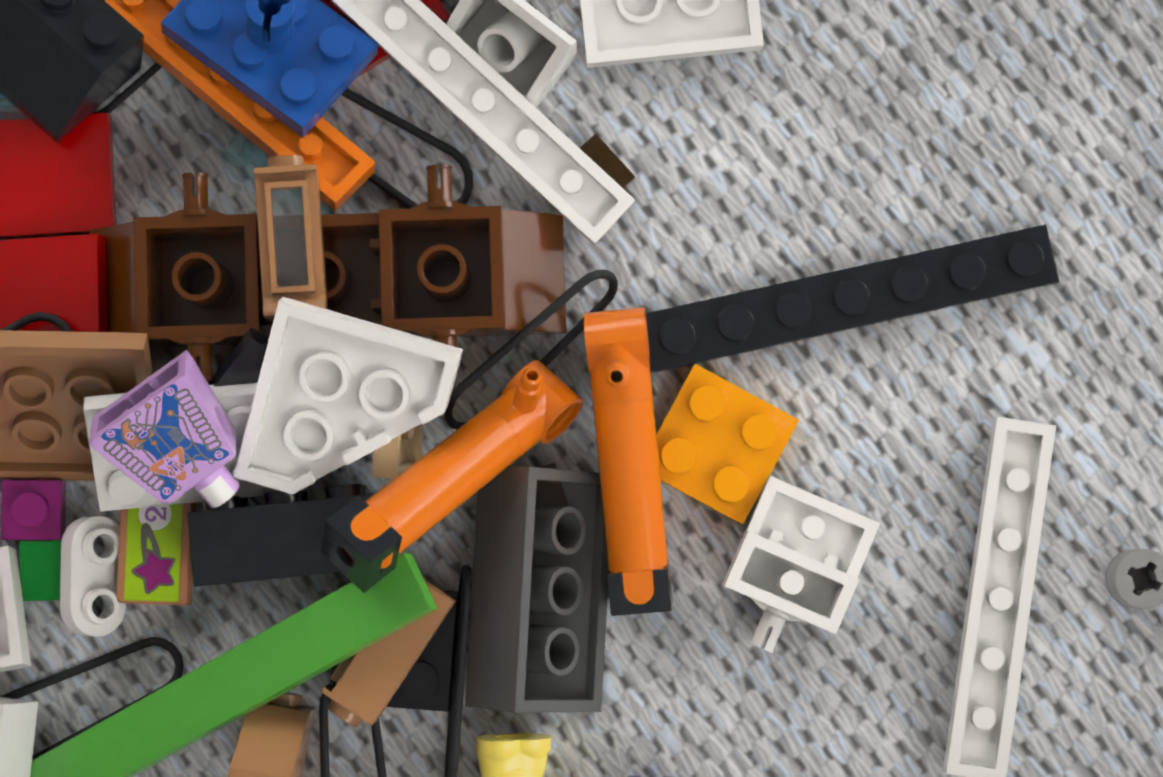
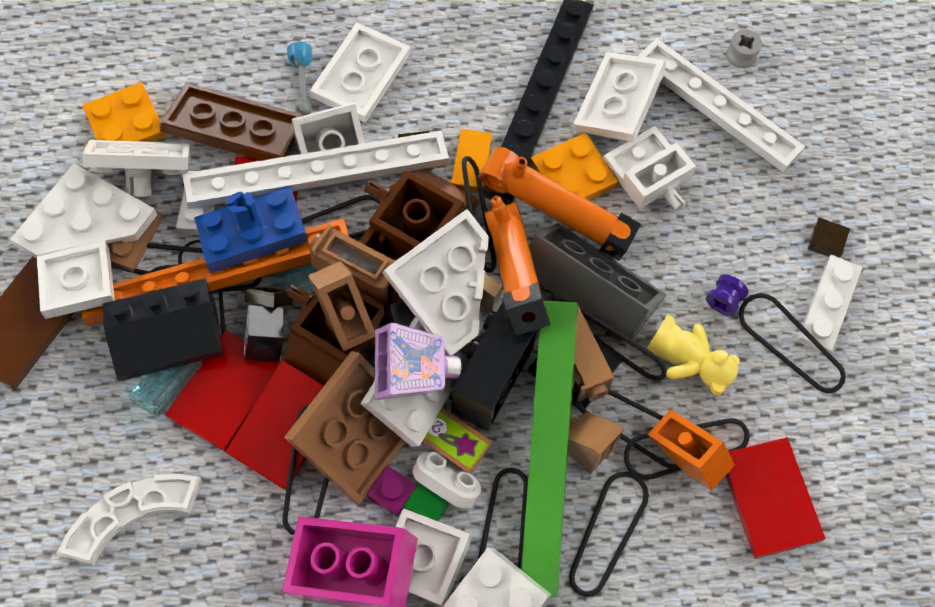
camera: 60 degrees left, 20 degrees down
none -> dark brown tile [244,286,293,308]
none -> black brick [244,305,284,362]
none -> medium nougat slope [308,261,375,351]
none -> light orange tile [451,129,492,193]
none -> white plate [573,52,666,142]

